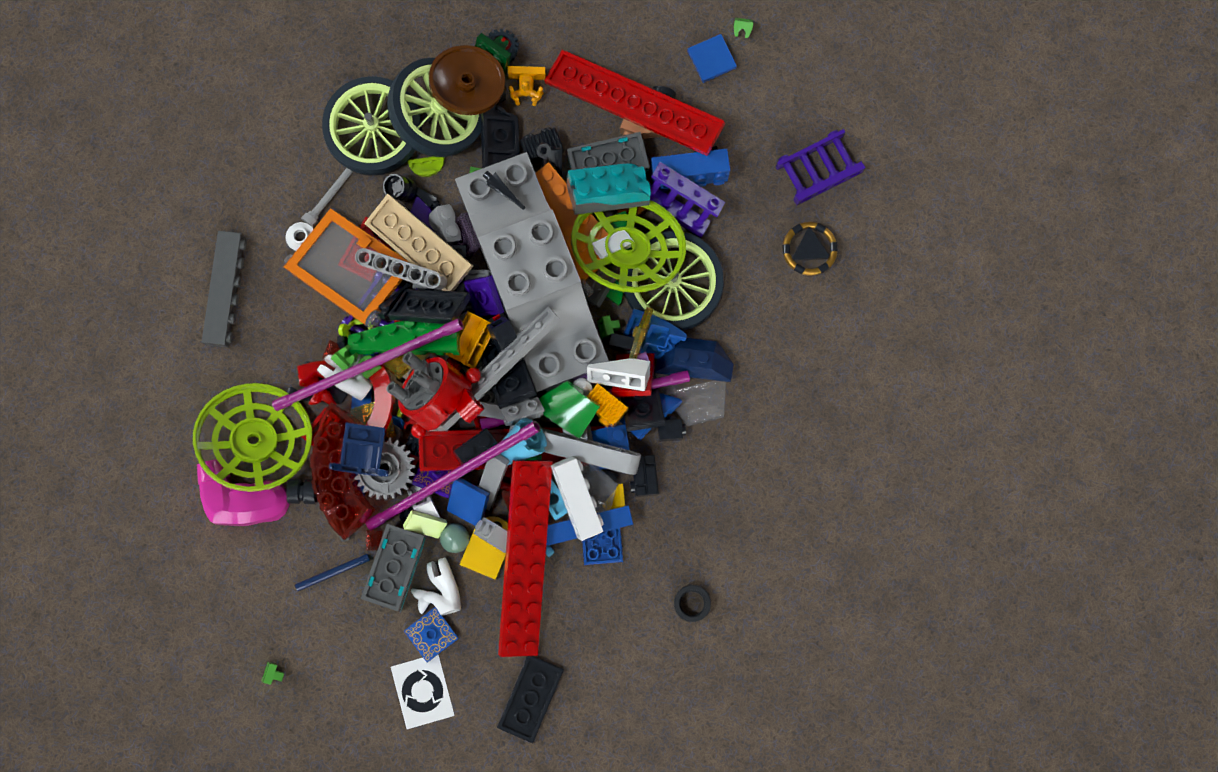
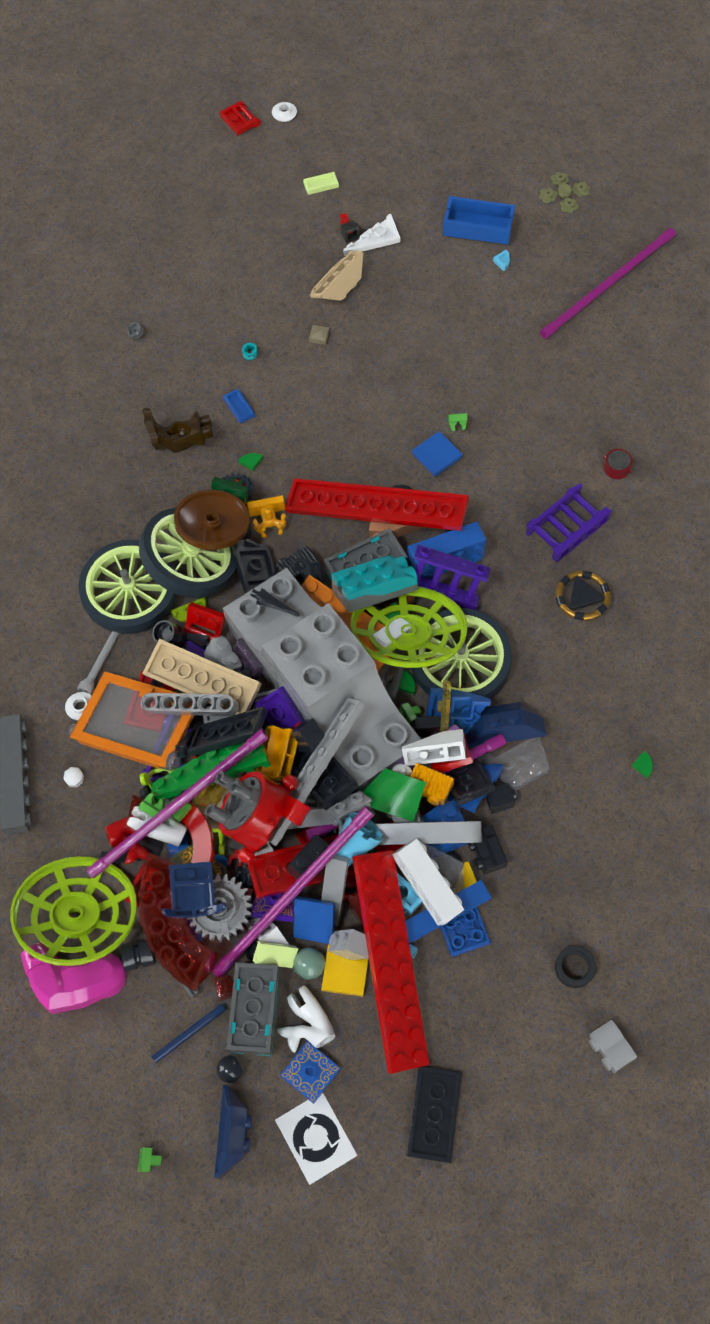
camera: 10 degrees left, 15 degrees down
none -> white tile [63,767,84,788]
none -> red plate [184,602,225,641]
none -> dark blue wedge [214,1085,252,1179]
none -> black piece [216,1055,243,1083]
none -> green tile [238,453,263,471]
none -> light grey brick [589,1020,637,1073]
none -> piece [603,449,633,479]
none -> green tile [632,751,653,779]

